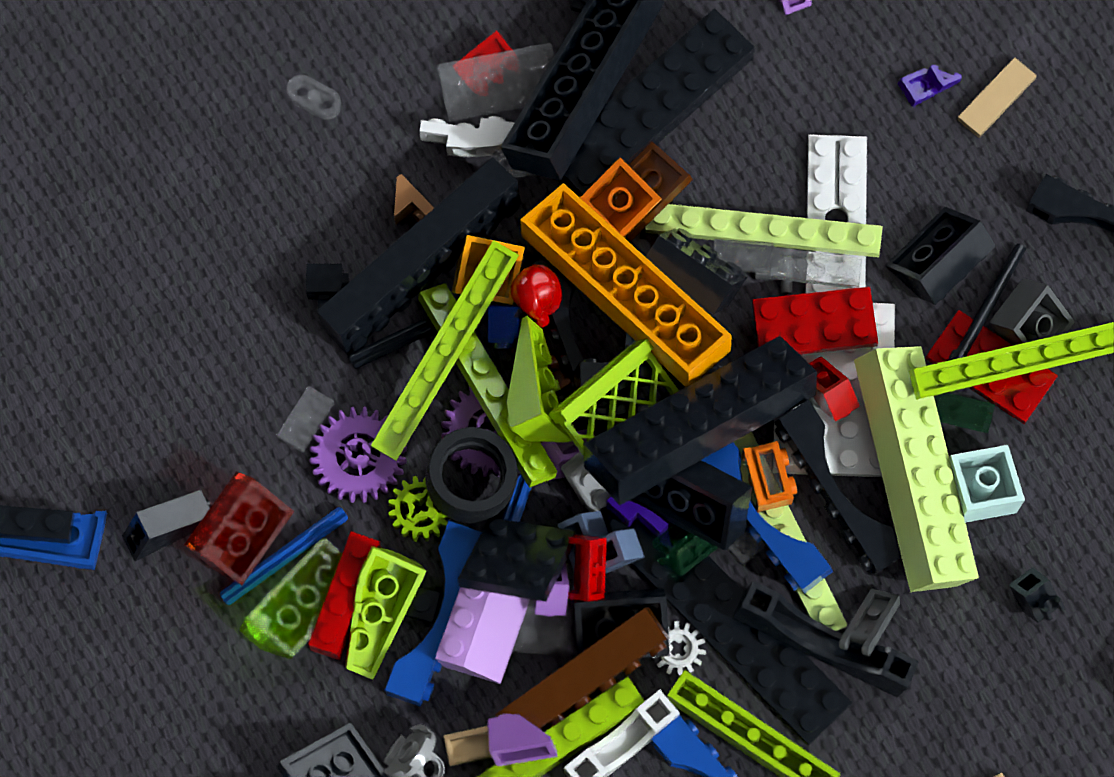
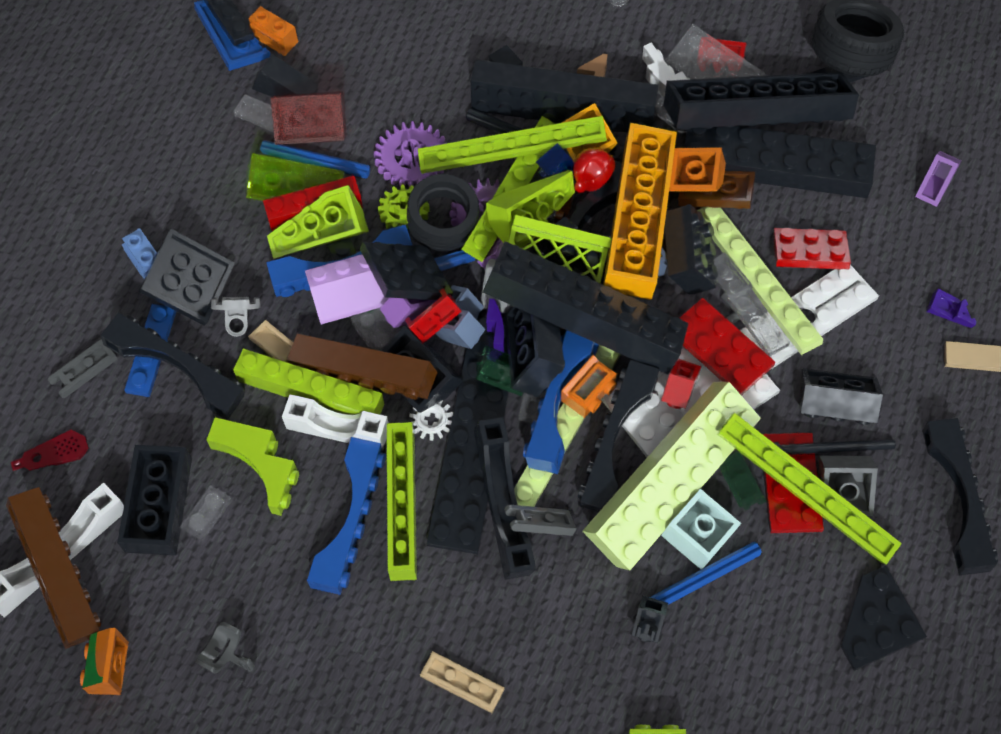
camera: 55 degrees right, 10 degrees down
clear plate [277,386,335,453] -> none
medium lavender slope [488,714,558,766] -> none
none -> clear plate [233,94,285,132]
none -> orange window [249,6,298,56]
none -> blue axle [650,542,762,605]
none -> plate [773,228,851,270]

